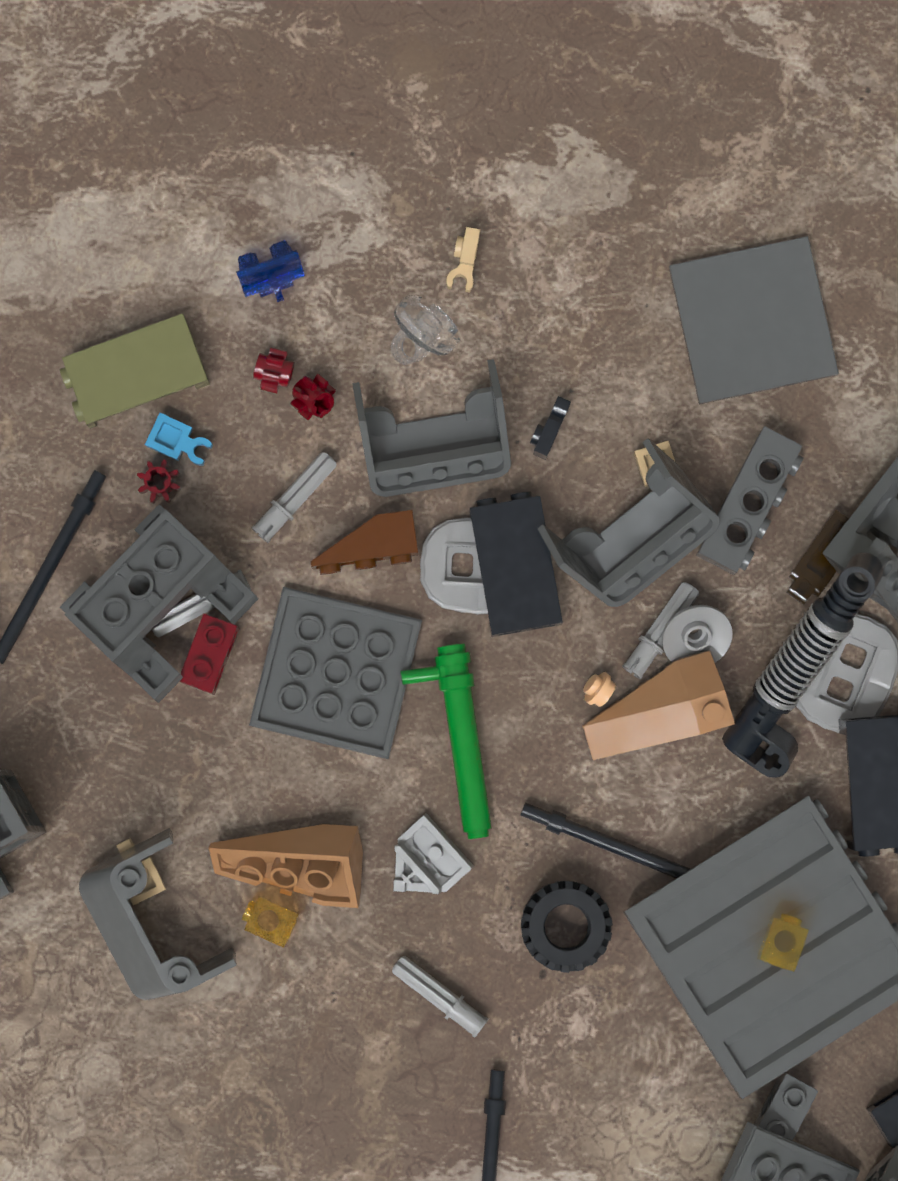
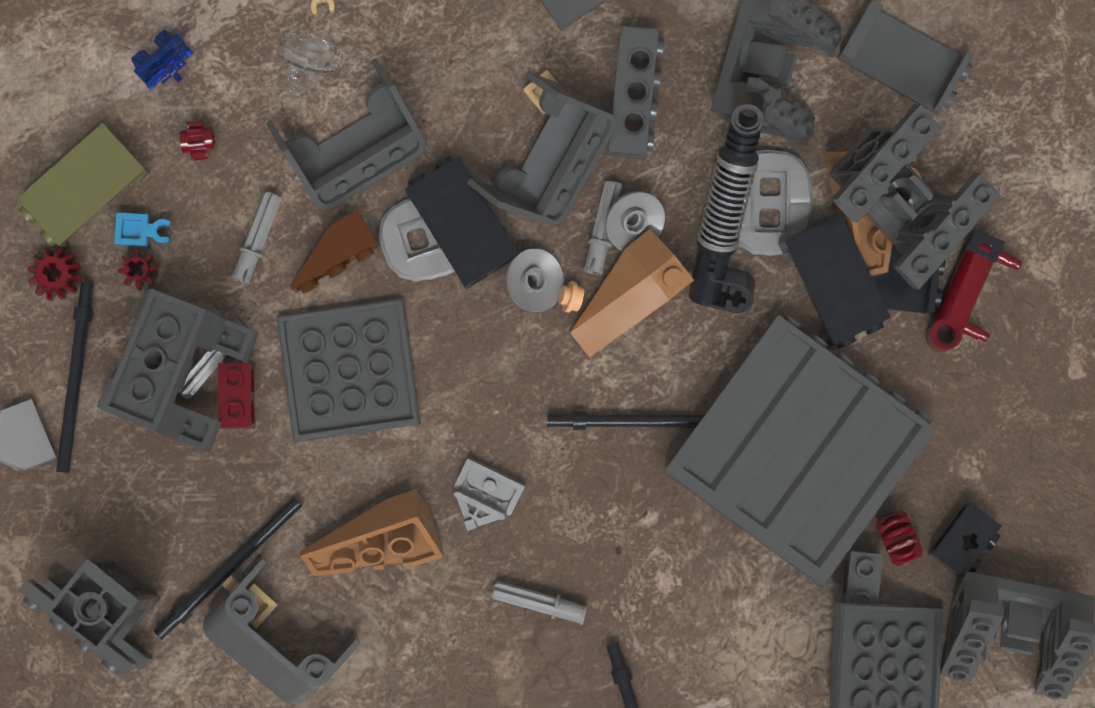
camera: 20 degrees left, 0 degrees up
clear yellow brick [241,896,300,948] -> none
dark red gear [290,374,336,420] -> none
green cylinder [400,644,492,839] -> none
black tyre [521,881,613,973] -> none
black plate [530,396,571,460] -> none
clear yellow brick [757,913,809,972] -> none
dark brown hinge [786,510,849,605] -> none
none -> dark red gear [27,247,83,301]
none -> black bar [154,497,302,640]
none -> light grey dish [506,248,564,312]
none -> dark red gear [876,510,923,566]

